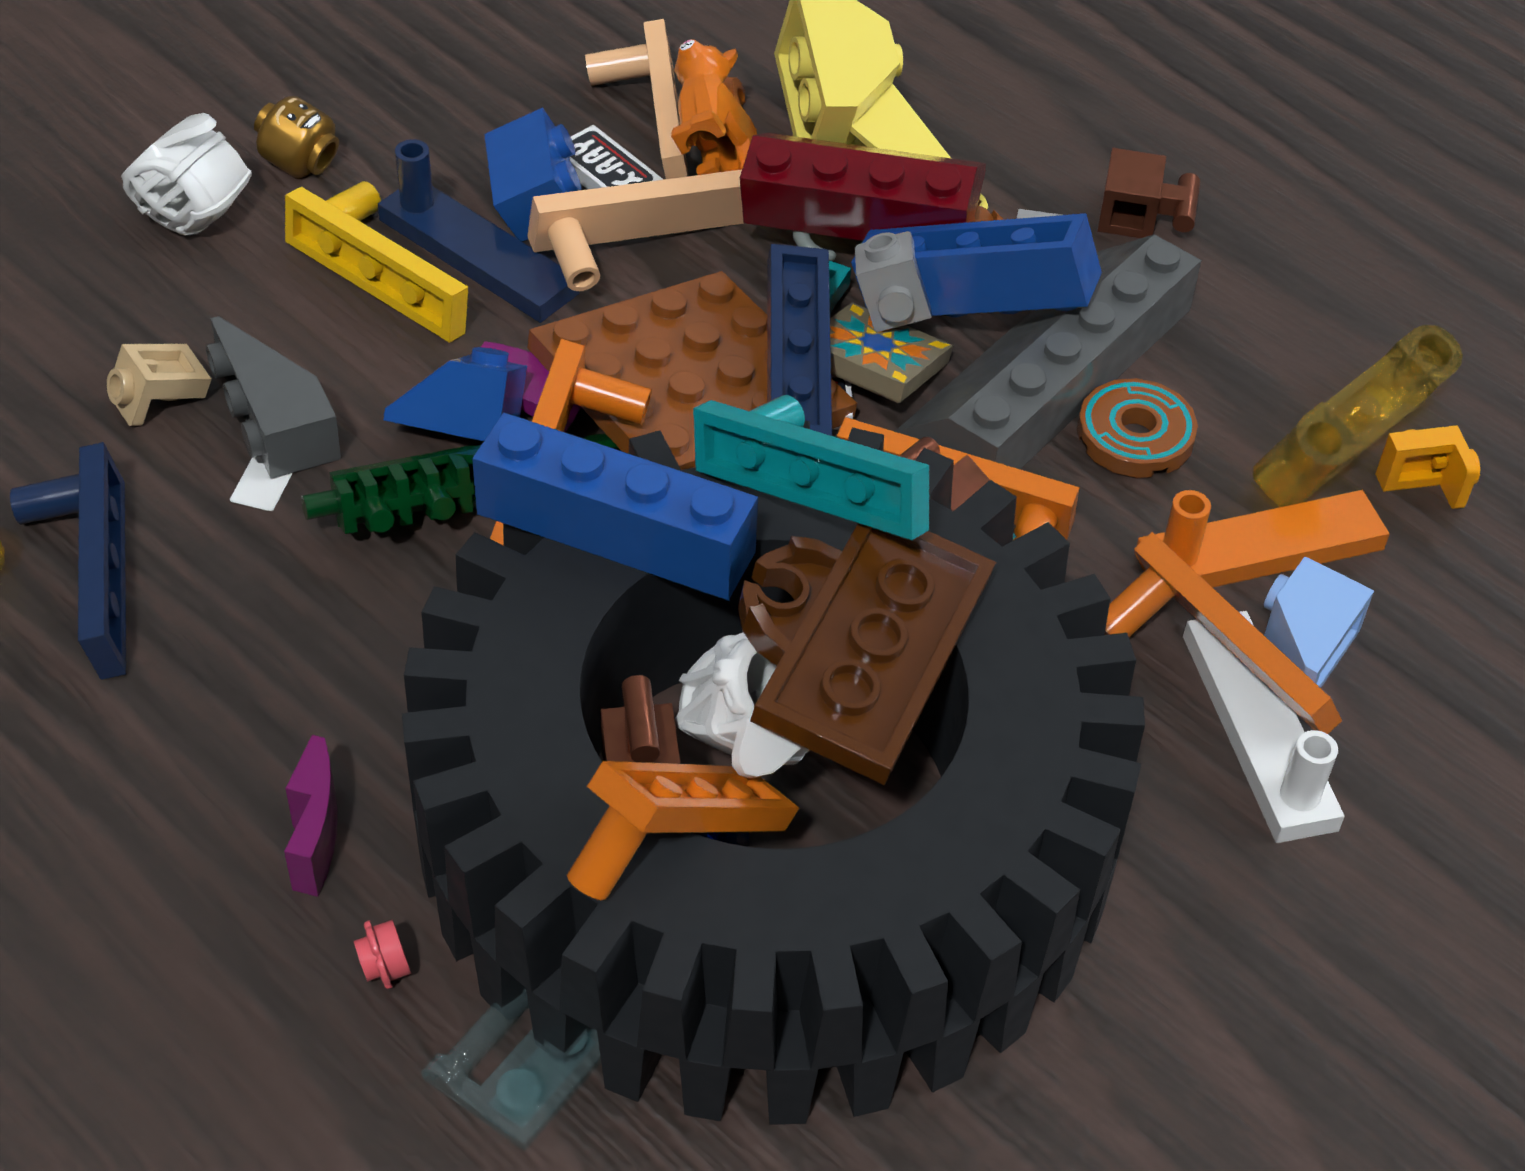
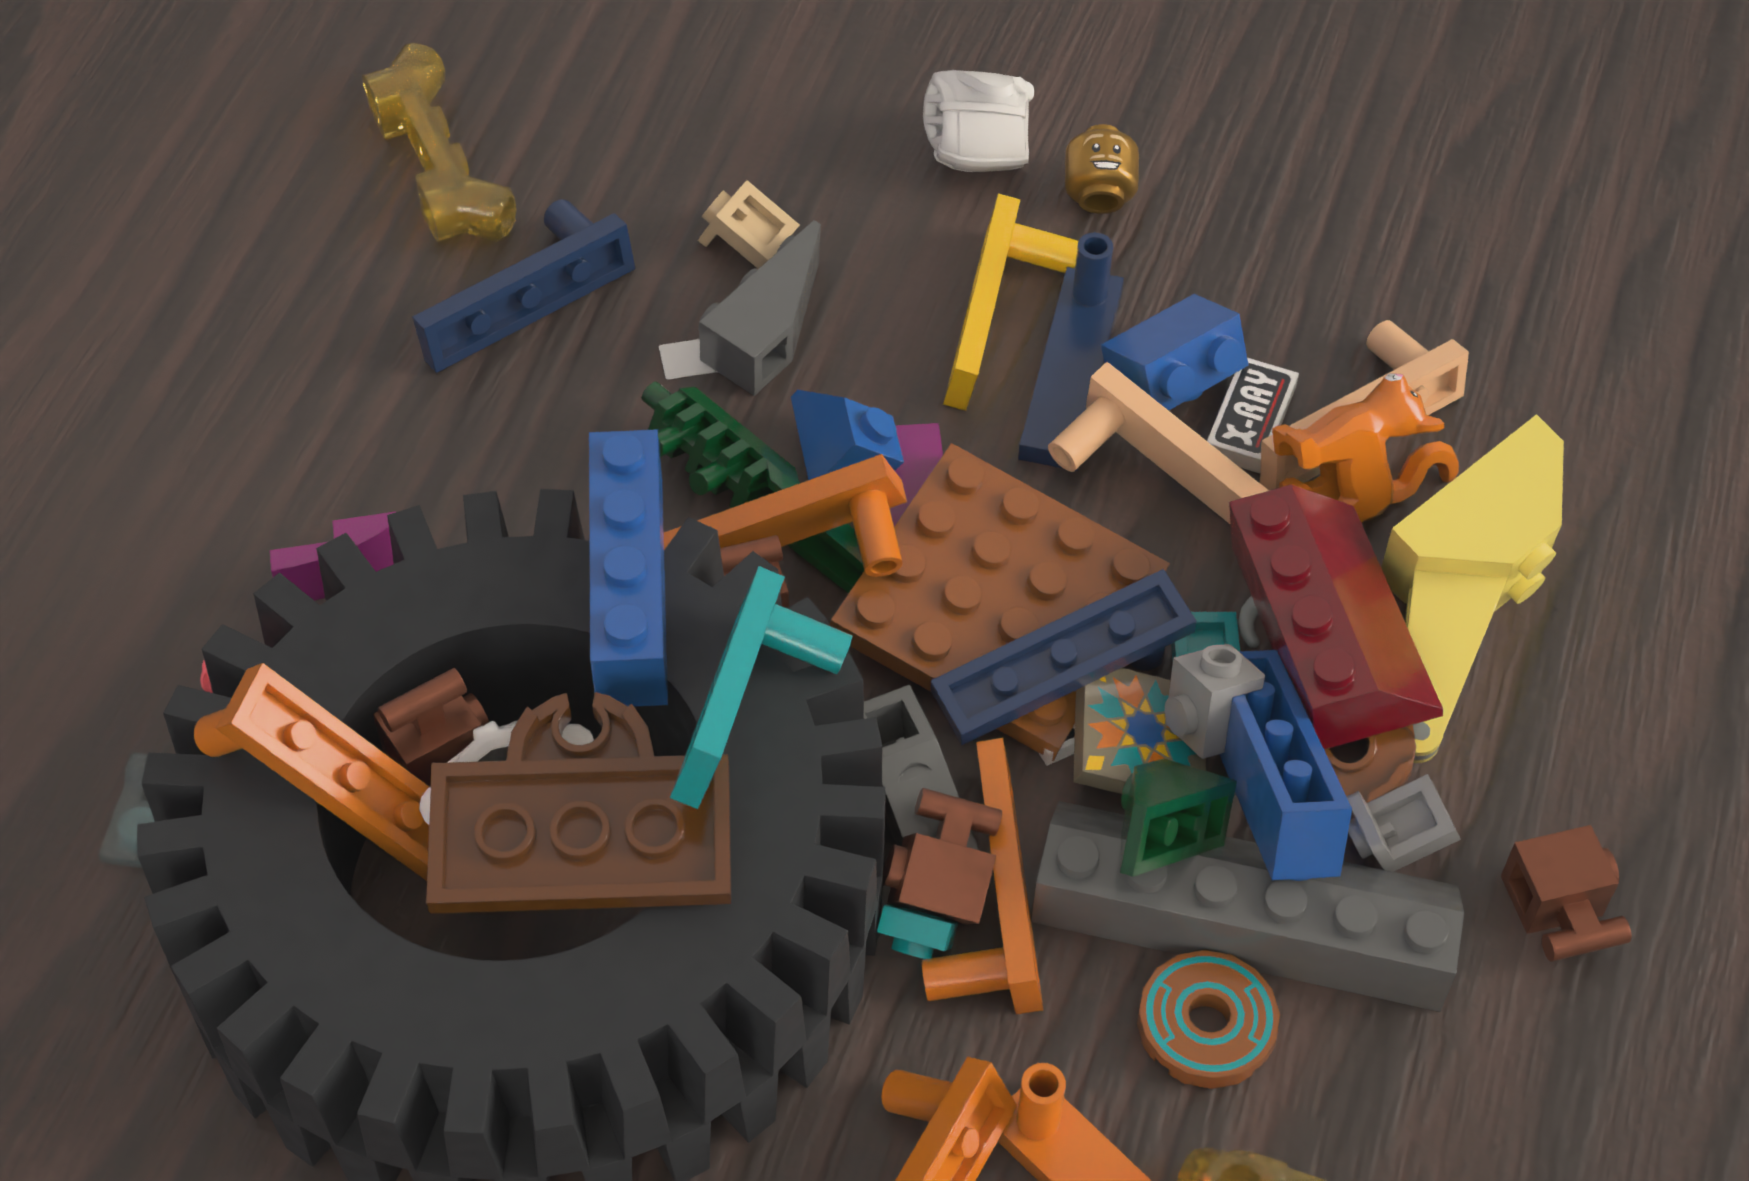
camera: 65 degrees right, 5 degrees up
none -> dark green slope [1120,758,1237,877]

